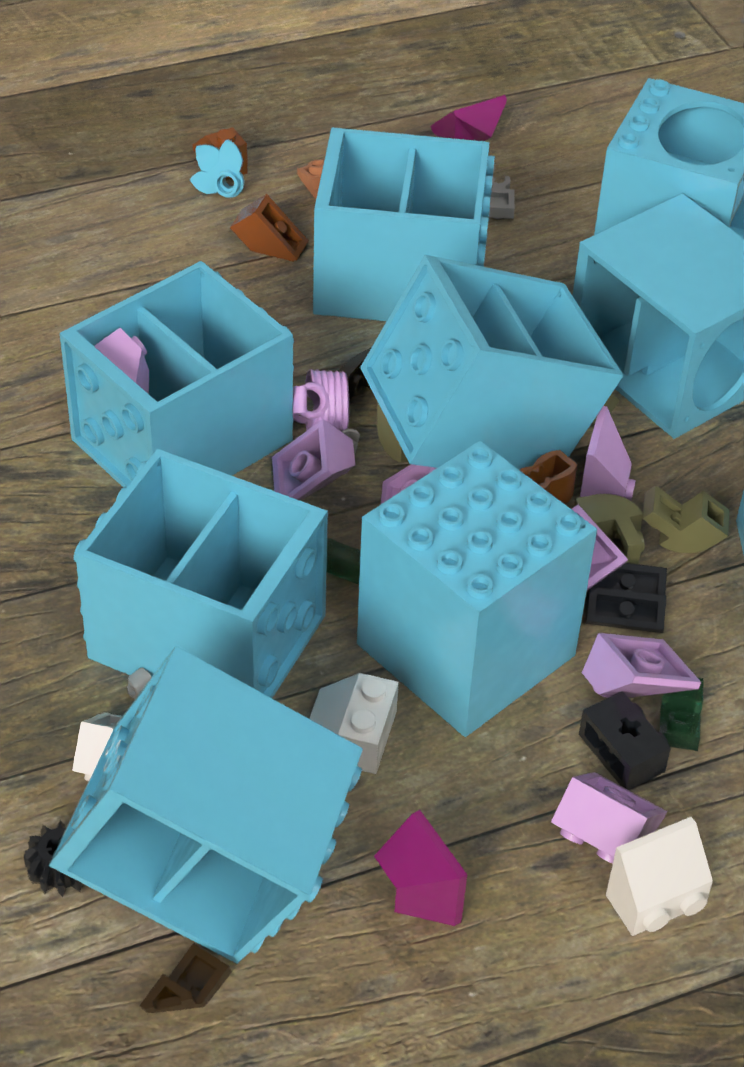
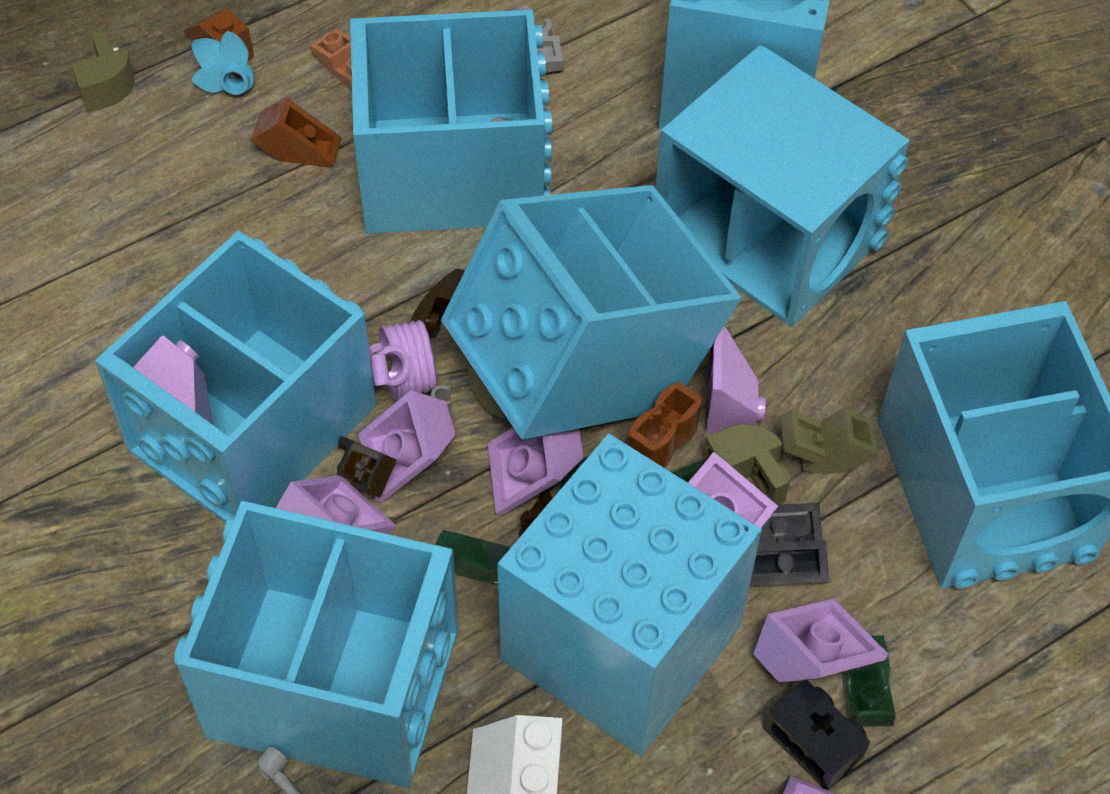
camera: 10 degrees left, 10 degrees up
none -> olive brick [71,28,135,113]
none -> dark brown slope [337,436,397,497]

